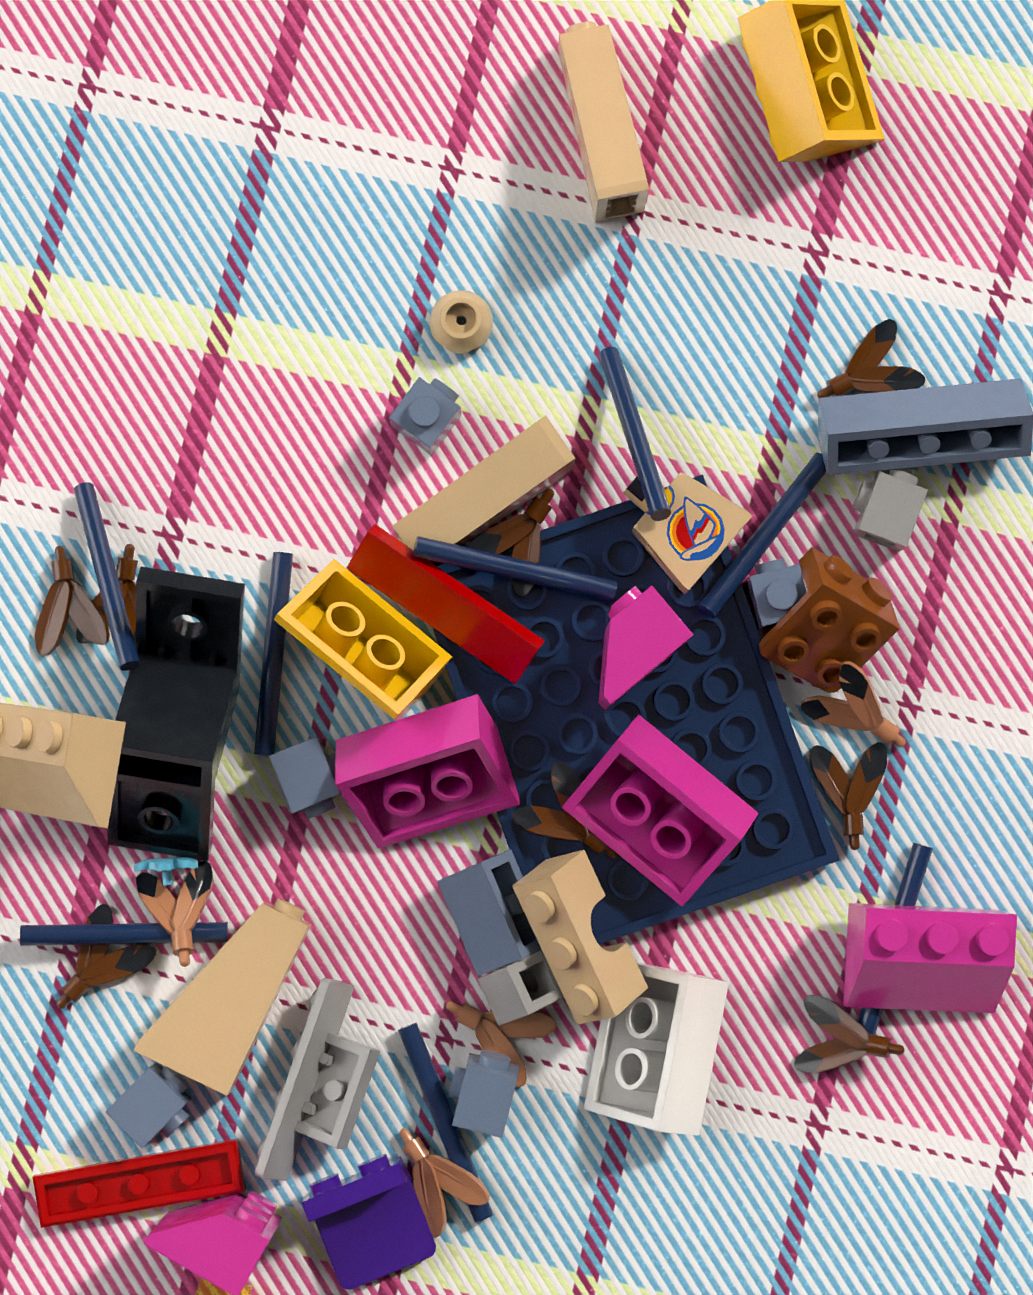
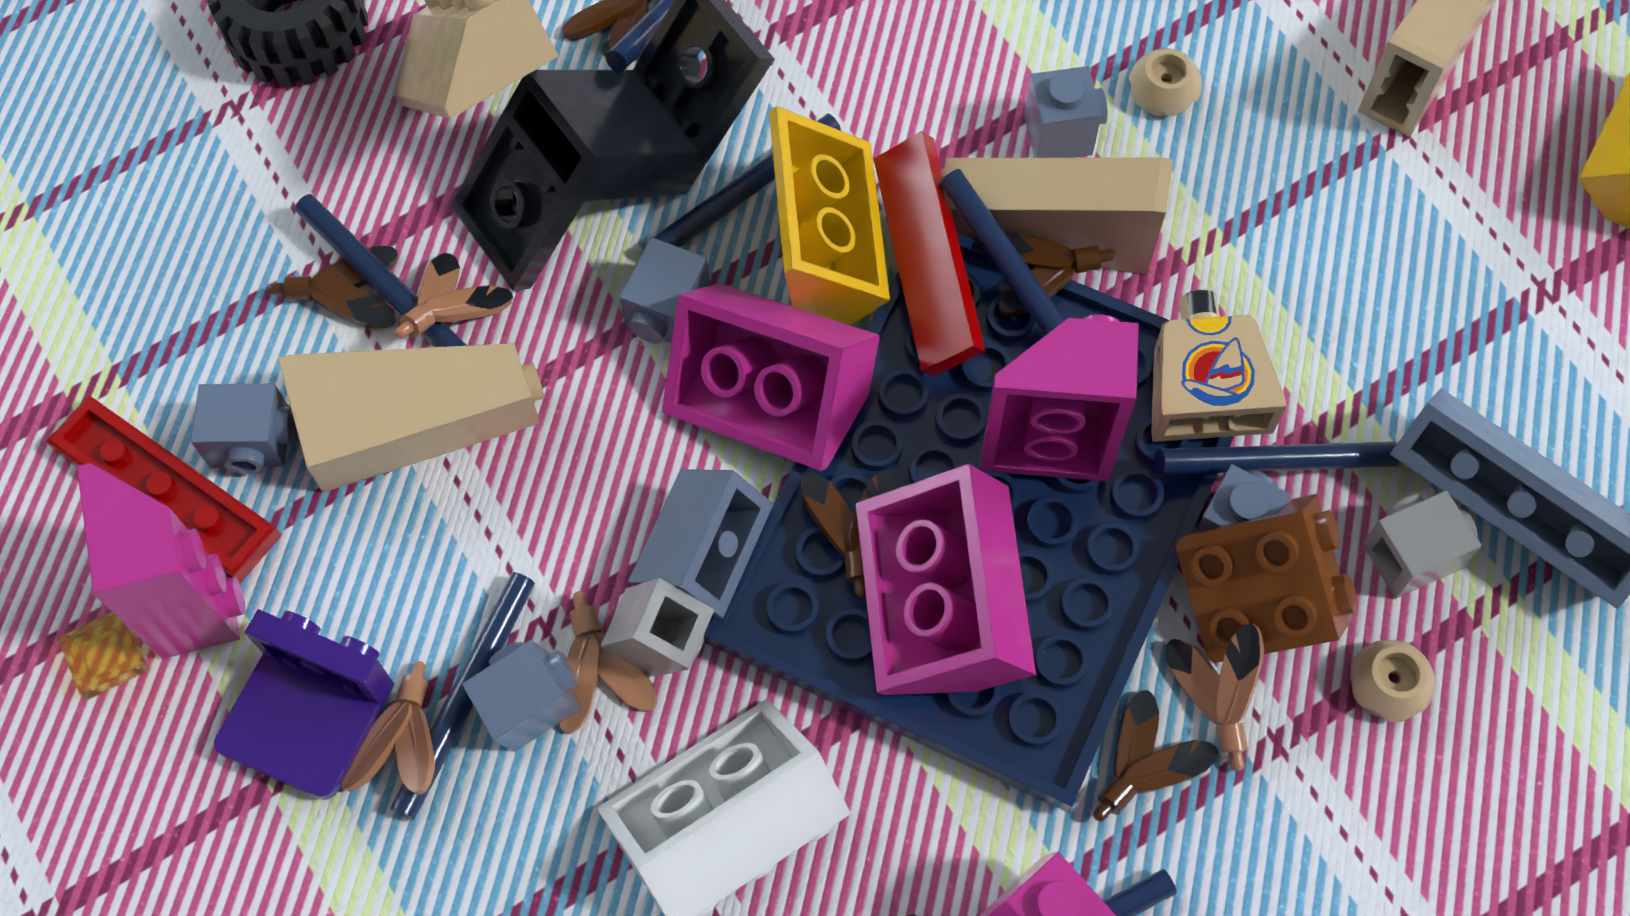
camera: 50 degrees right, 20 degrees down
medium azure plant [134,857,198,885] -> none
light grey bracket [254,978,380,1181] -> none
tan arch [512,850,648,1025] -> none
dark blue bar [599,347,671,521] -> none
reddish brown piece [817,319,925,398] -> none
none -> tan plate [1350,640,1435,722]

